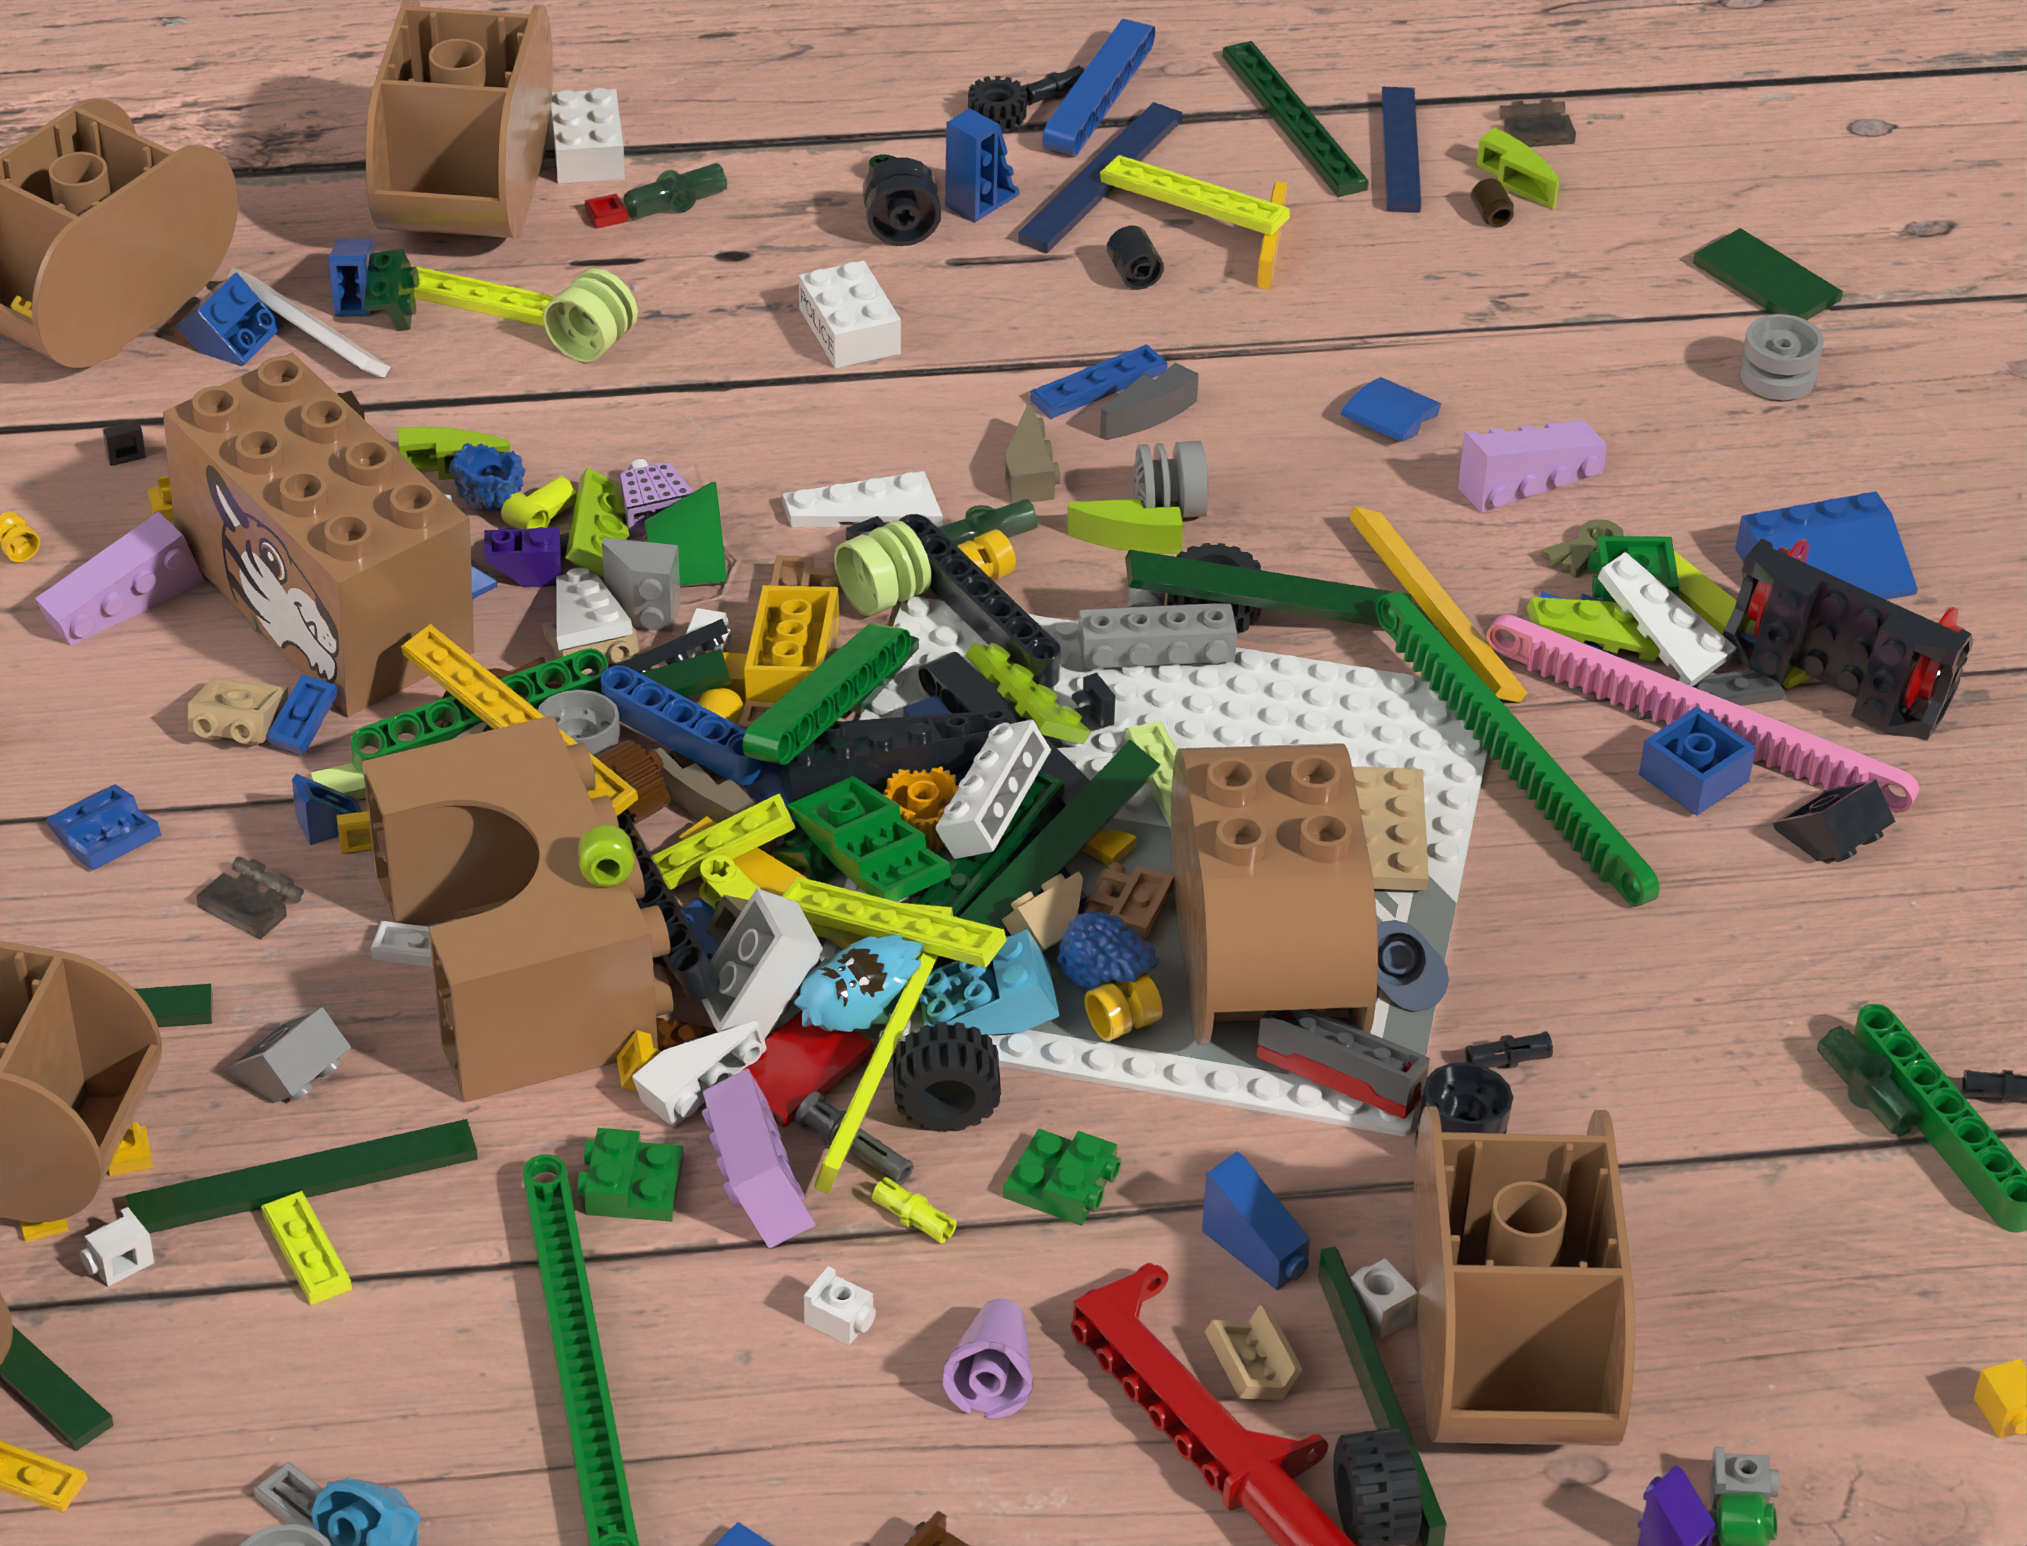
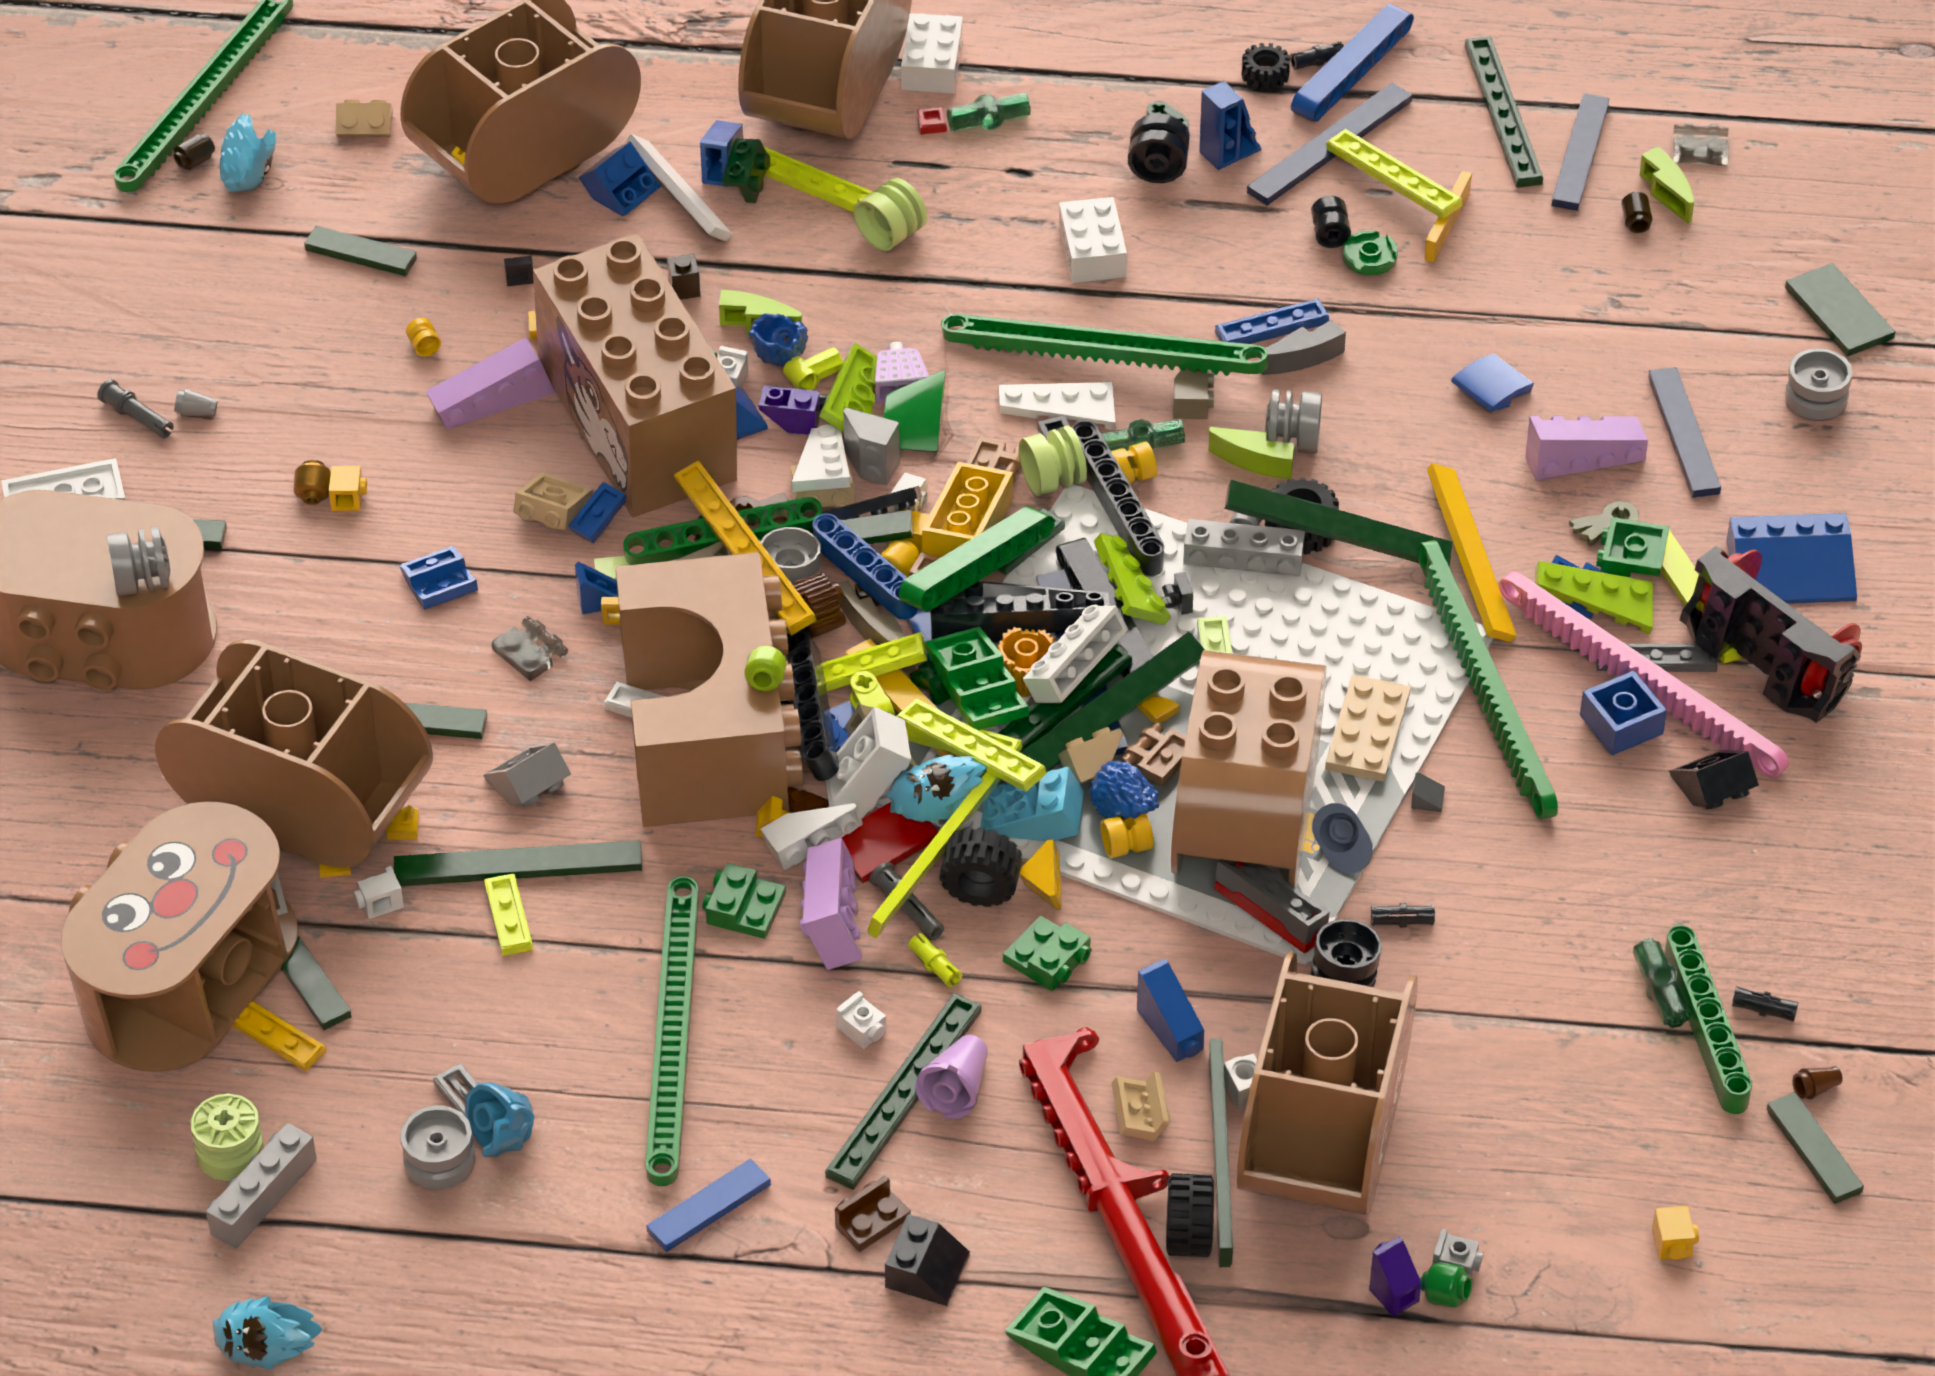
camera: 15 degrees right, 5 degrees up
white wing [1598,552,1737,686] -> none
none -> tile [825,993,981,1190]
none -> green gear [941,314,1269,376]
none -> yellow slope [1019,839,1062,909]
none -> green plate [1342,230,1398,275]
none -> dark grey slope [1411,772,1445,812]
none -> tile [1648,367,1721,498]

